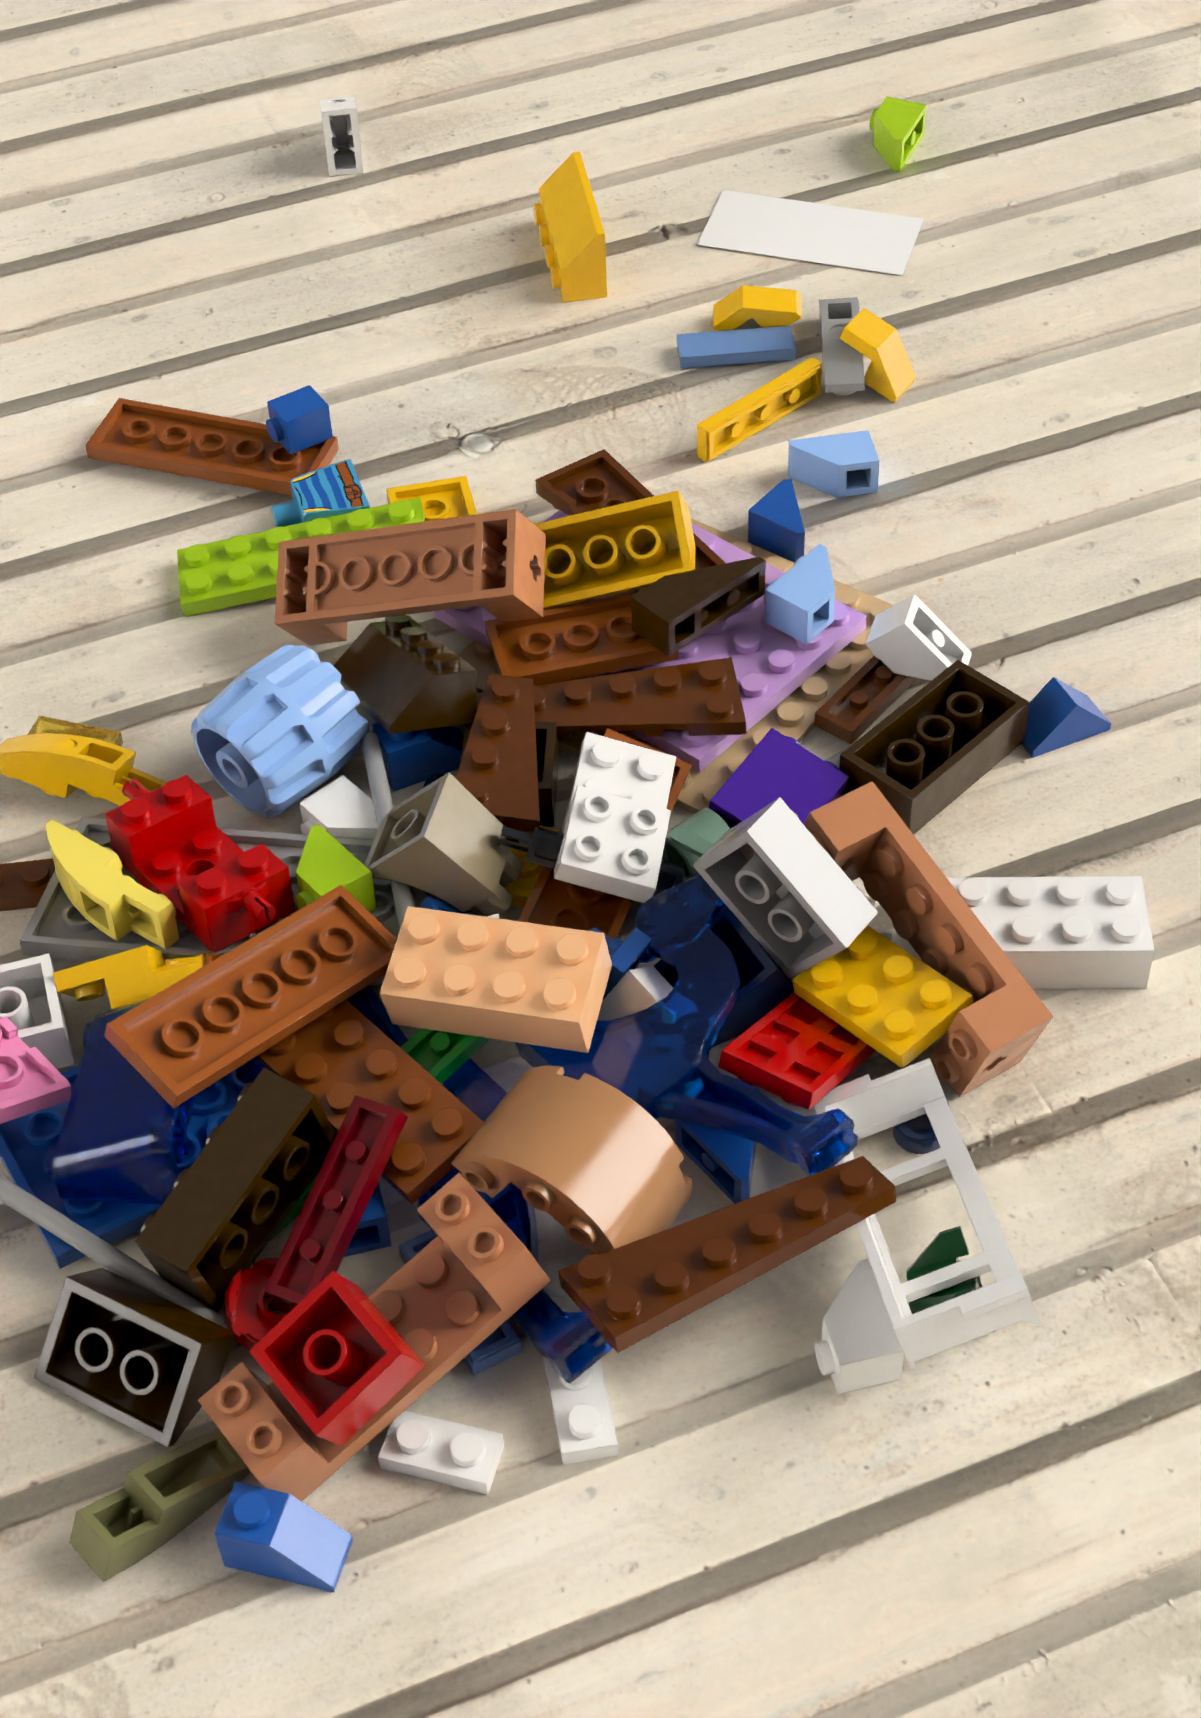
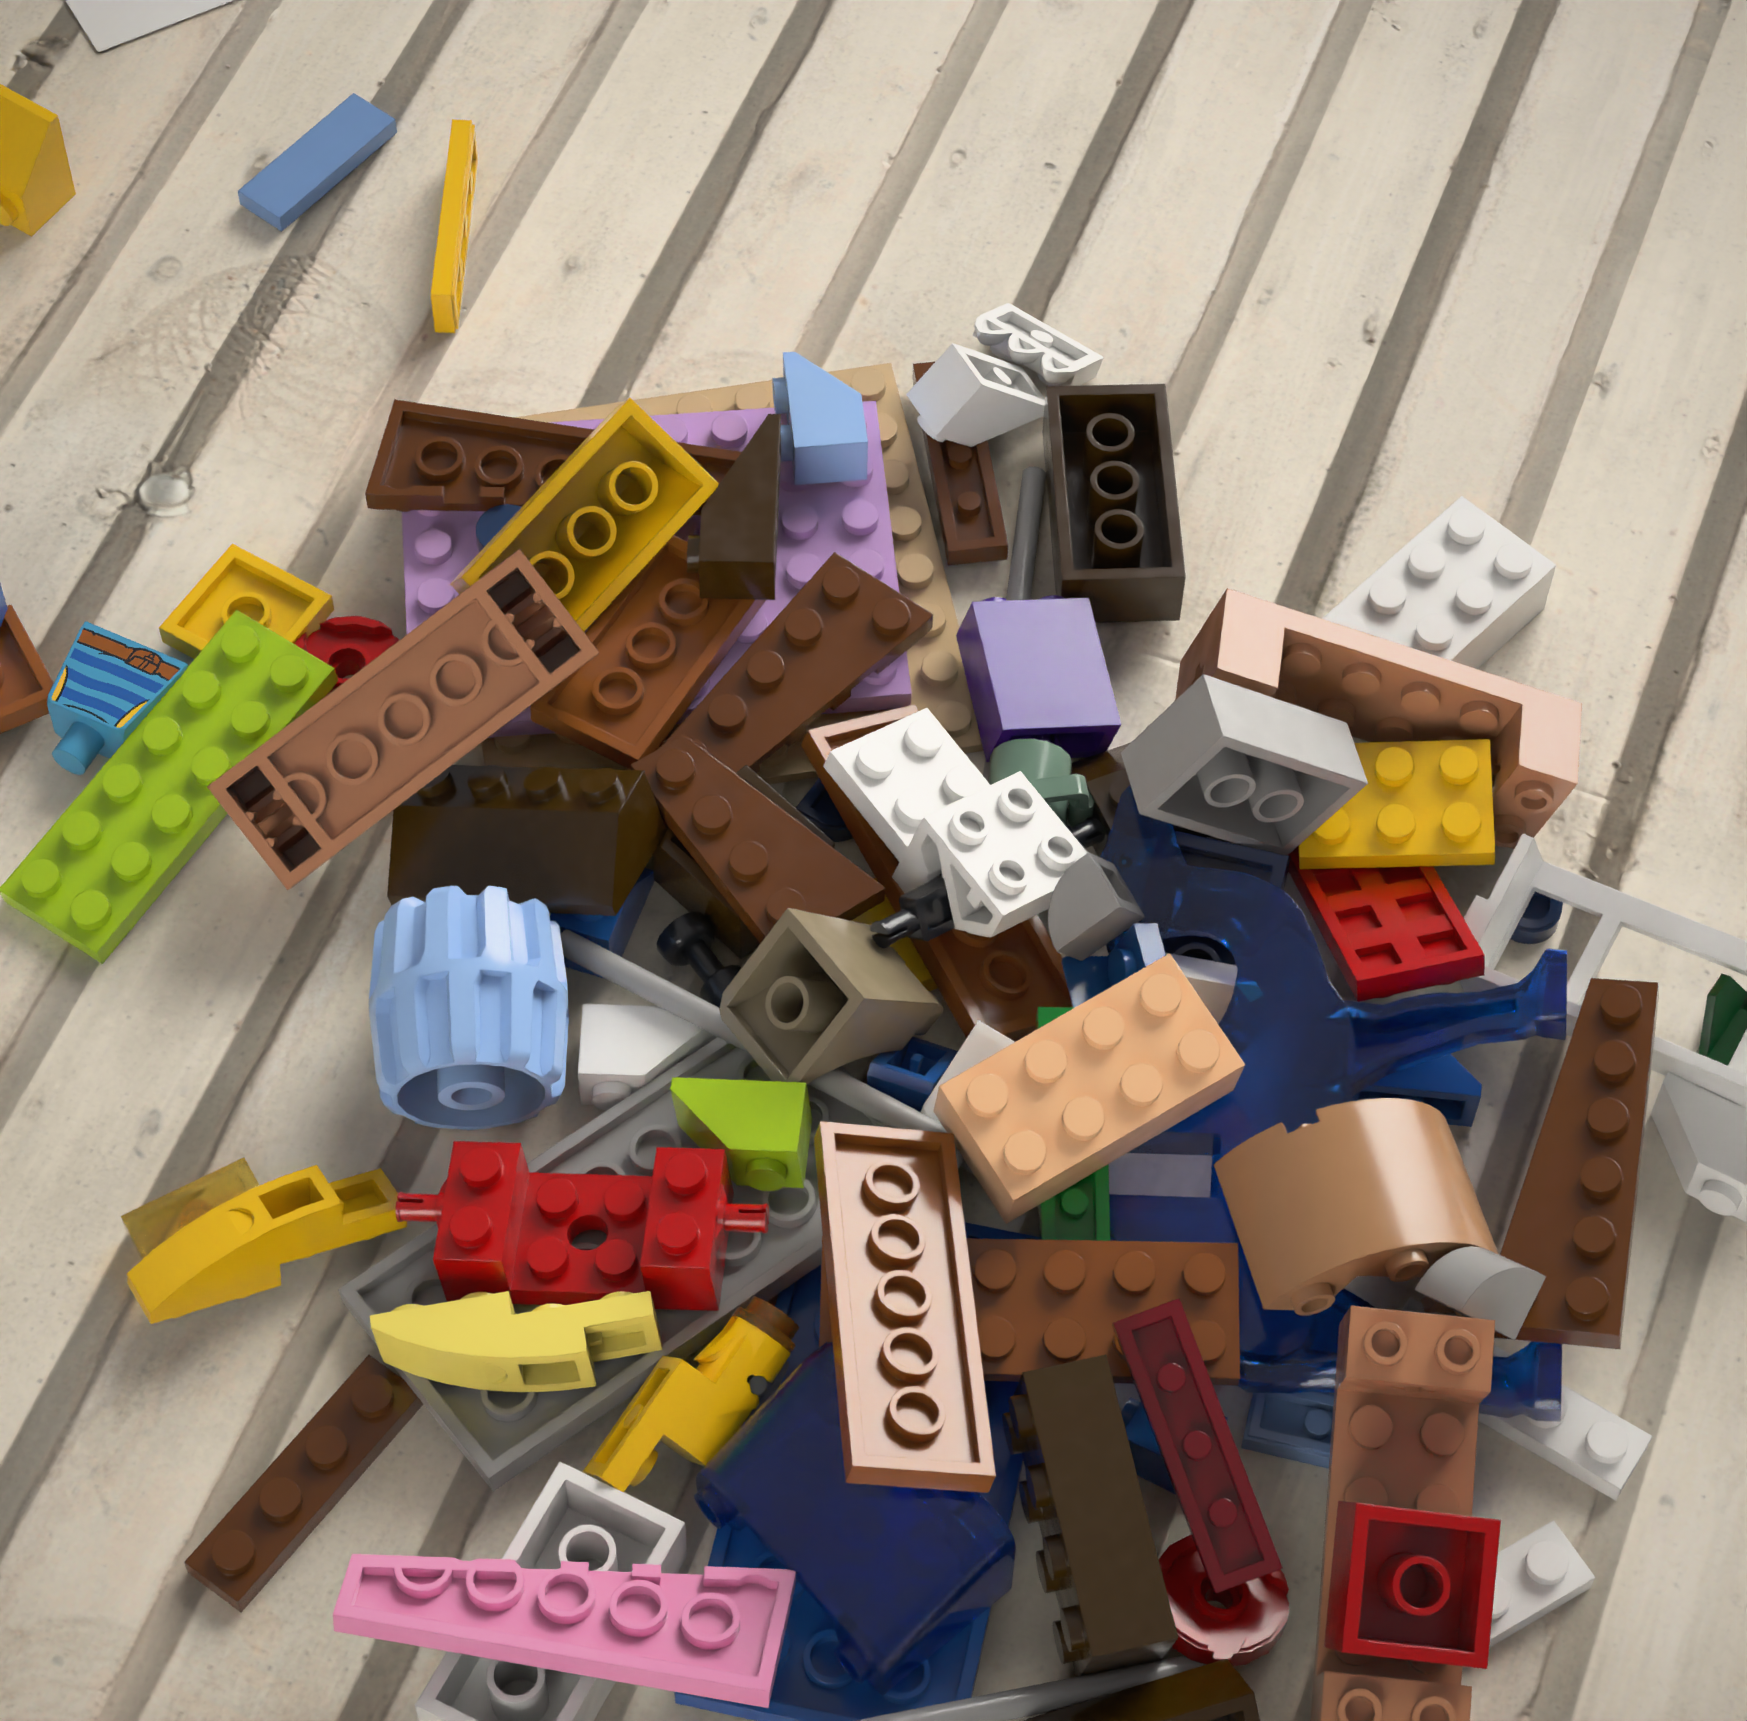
camera: 50 degrees left, 10 degrees up
yellow slope [713,285,801,331] -> none
blue slope [748,479,805,563] -> none
light blue slope [788,430,880,498] -> none
light grey slope [819,297,865,395] -> none
yellow slope [840,308,916,403] -> none
blue slope [1022,677,1111,758] -> none
none -> white plate [973,303,1104,386]
none -> light grey brick [1048,852,1145,961]
none -> light grey brick [1415,1246,1546,1340]

